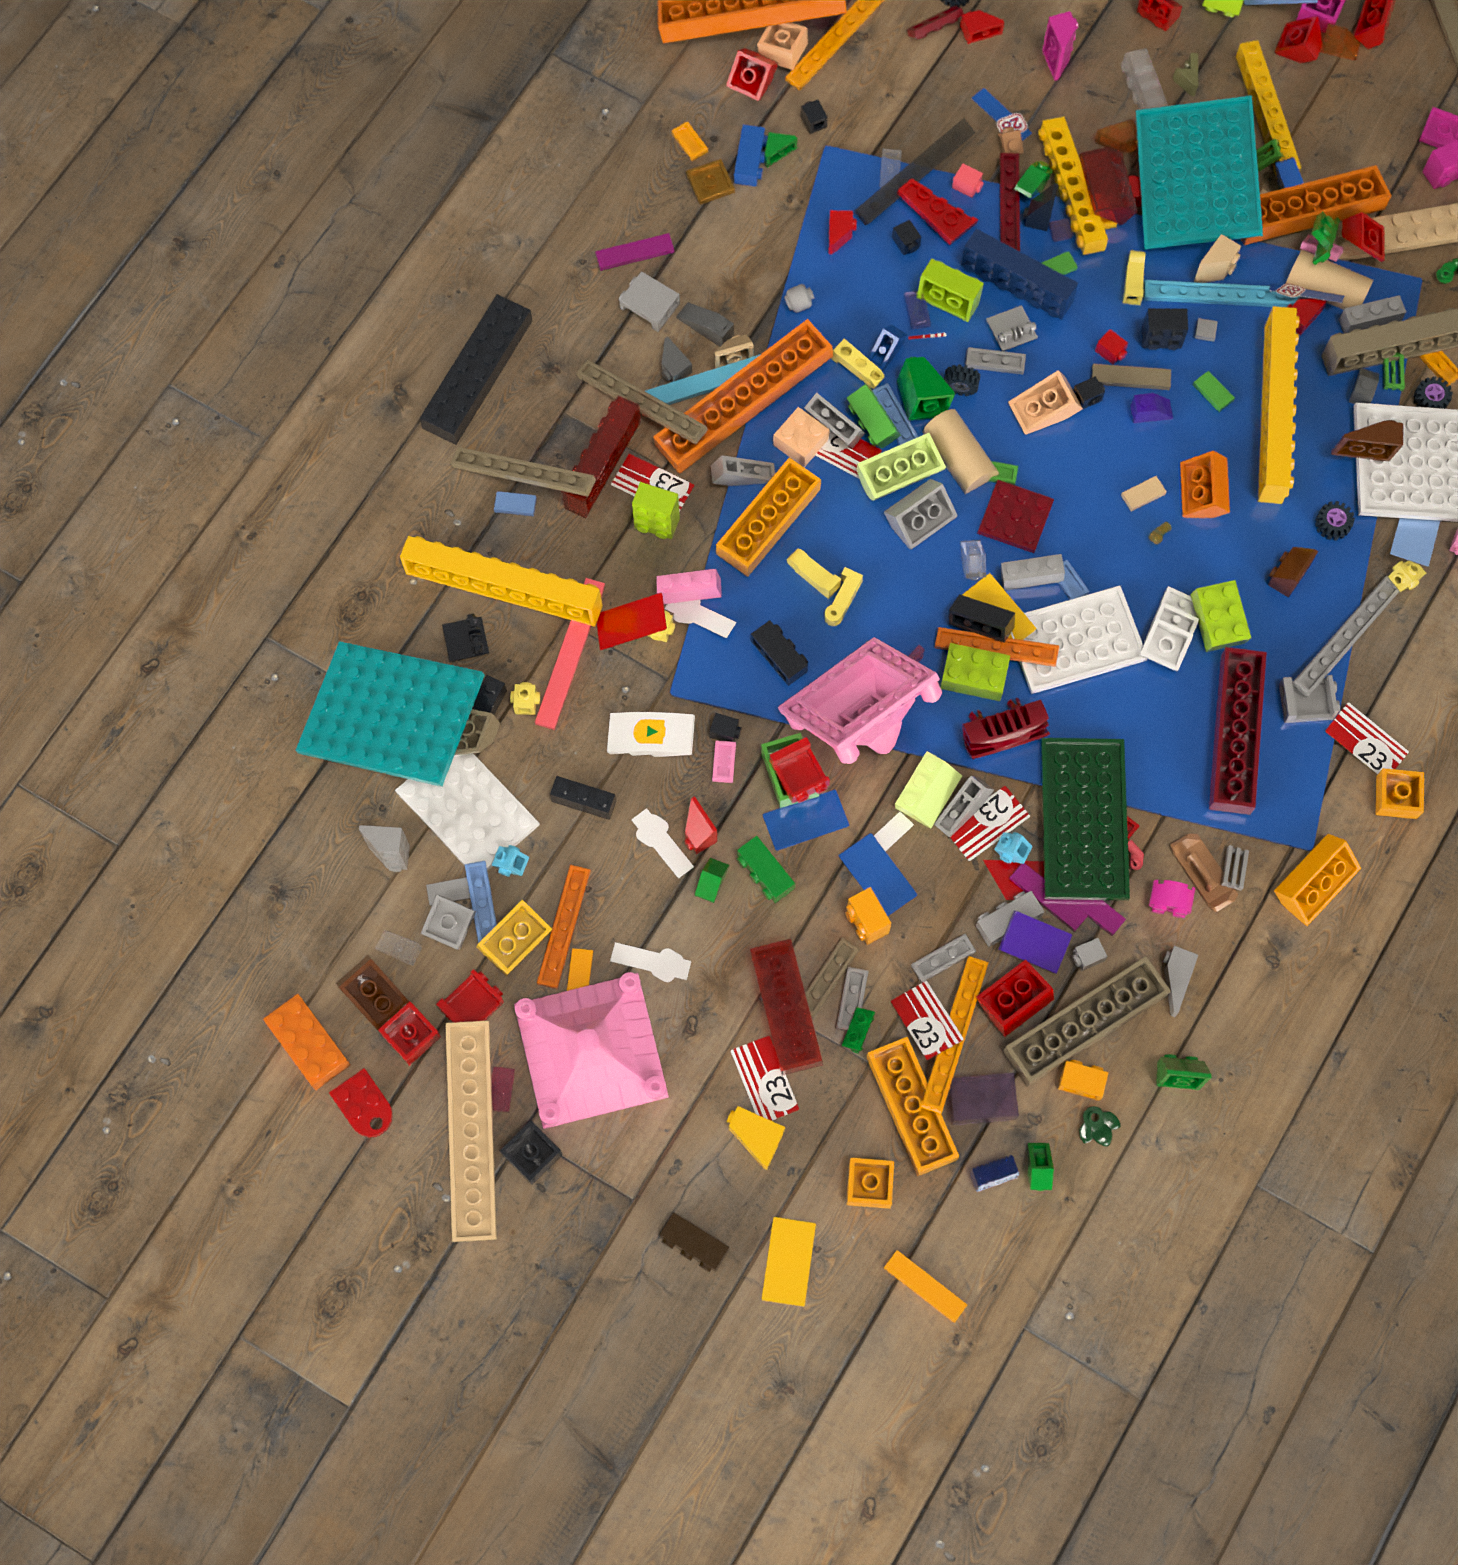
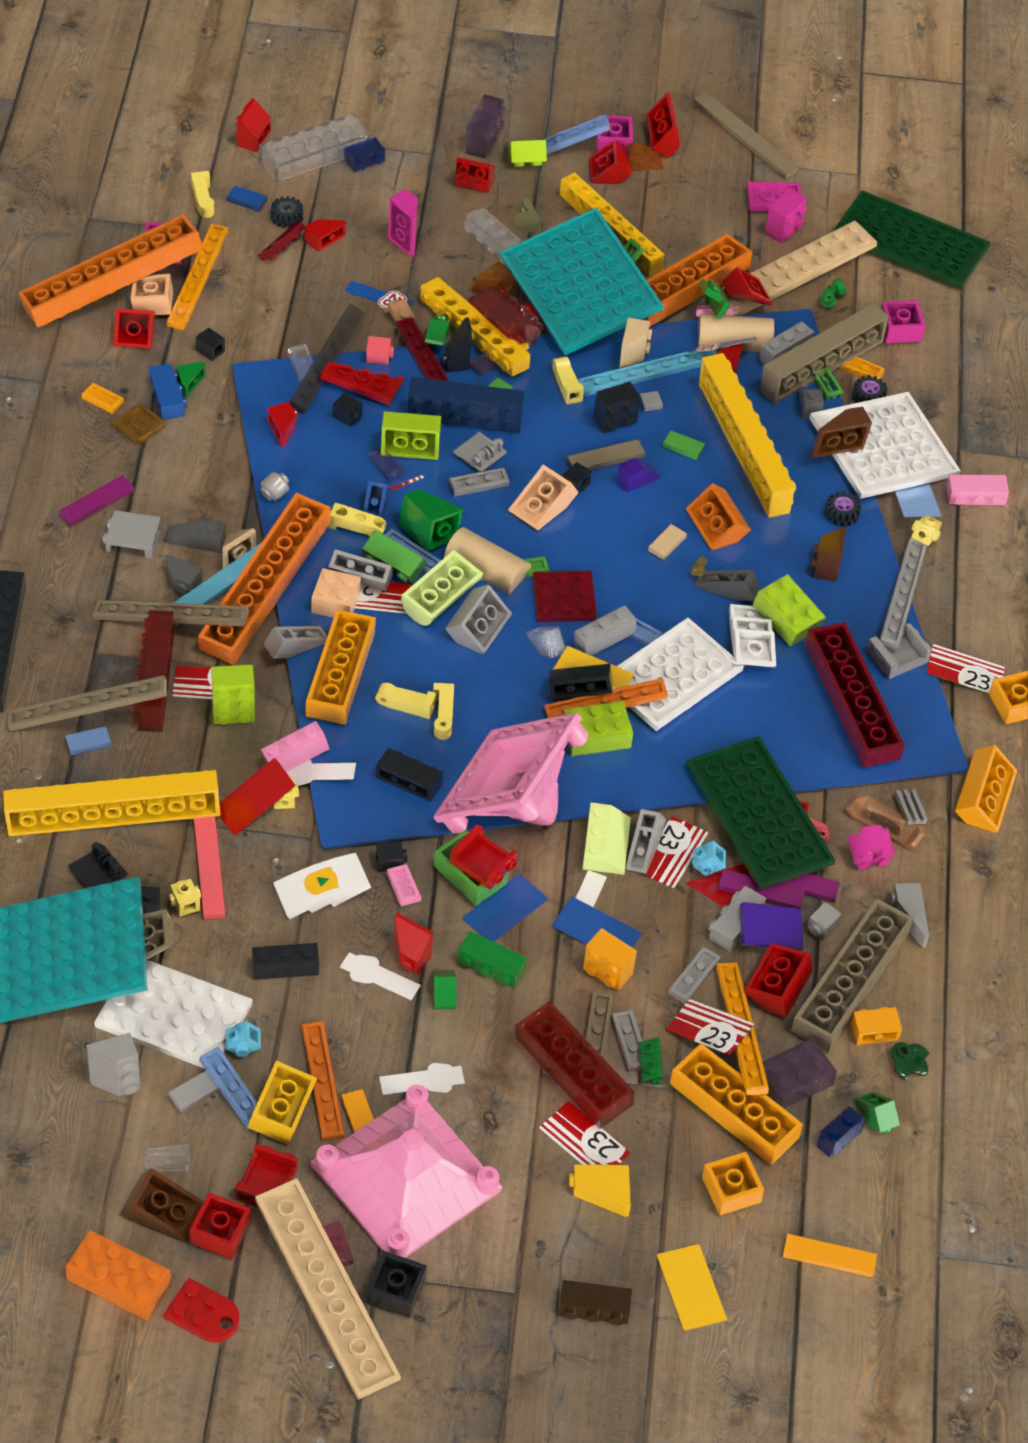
camera: 30 degrees left, 20 degrees down
light grey plate [420,895,476,950] -> none
black wheel [944,364,980,396] -> none
dark red piece [962,698,1050,759] -> none
red brick [1095,329,1128,365] -> none
green slope [1156,1054,1211,1090] -> none
blue slope [1275,157,1304,189] -> none
none -> dark grey slope [695,570,761,601]

